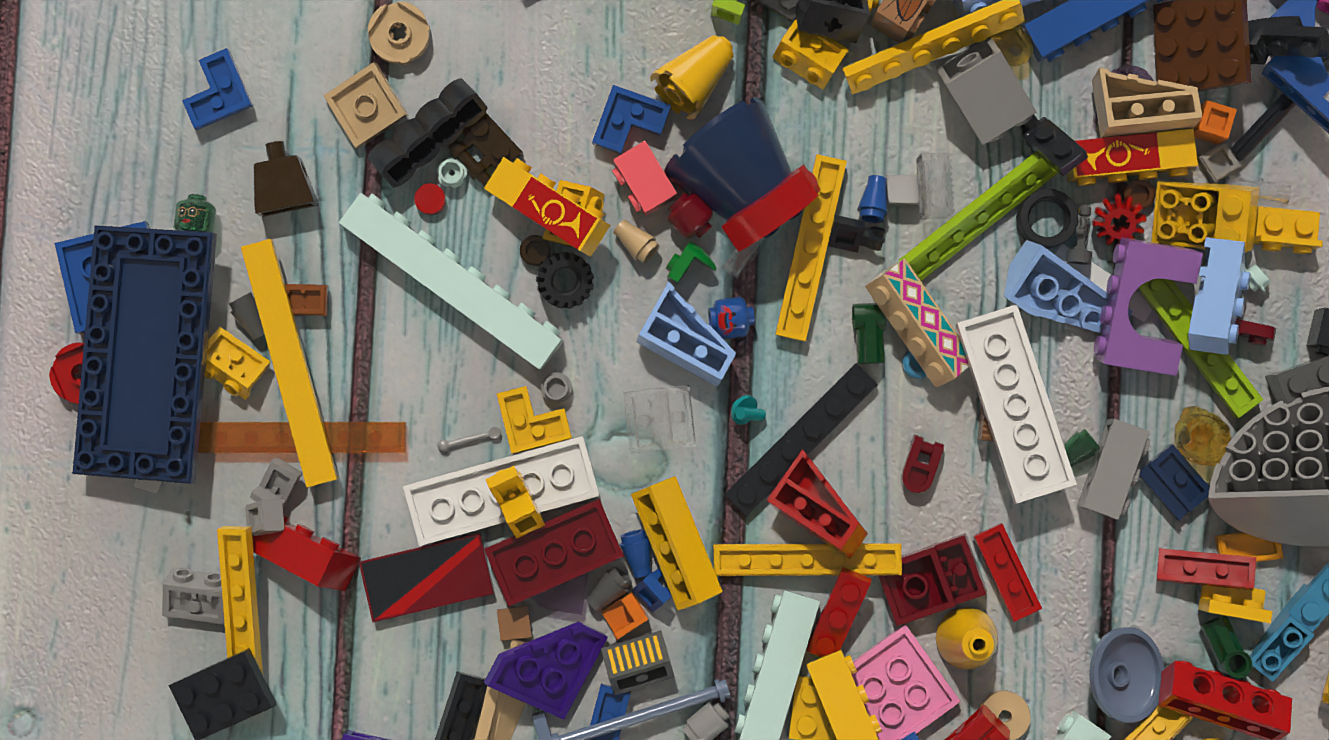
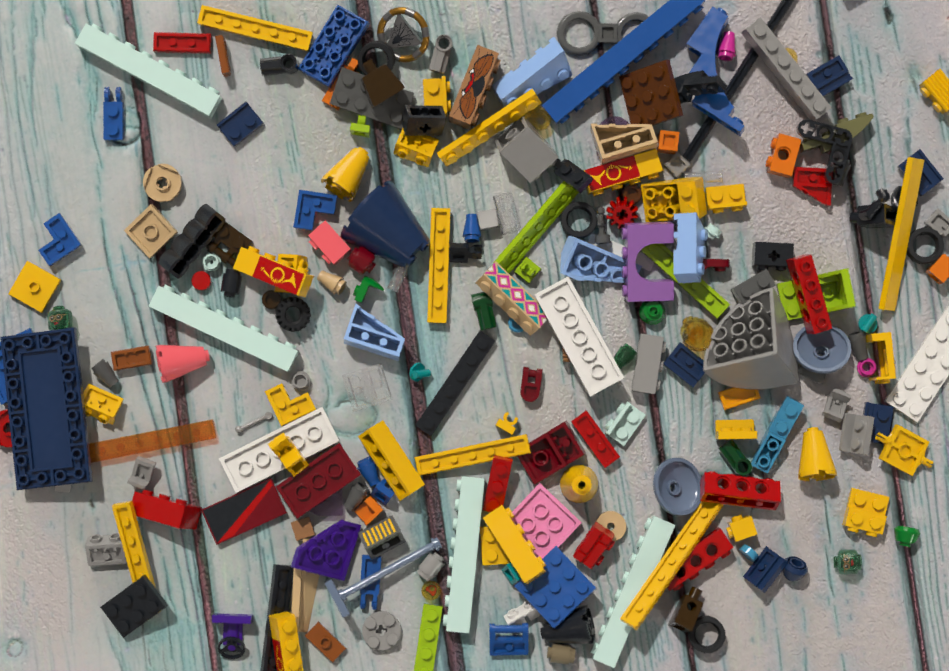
camera: 15 degrees left, 0 degrees up
yellow tile [241,239,339,487] -> none
light grey slope [245,499,284,536] -> none
dark brown torso [254,141,319,217] -> none
blue head [708,297,755,339] -> none
red arch [721,164,821,252] -> none
red wedge [767,449,868,559] -> none
red plate [1157,548,1256,591] -> none
none -> yellow plate [8,261,61,313]
none -> coral cone [155,345,210,383]
none -> black brick [220,269,242,298]
none -> yellow tile [496,412,518,435]
none -> lime tile [514,257,541,284]
none -> light aqua bracket [604,402,646,446]
none -> green cone [639,301,665,325]

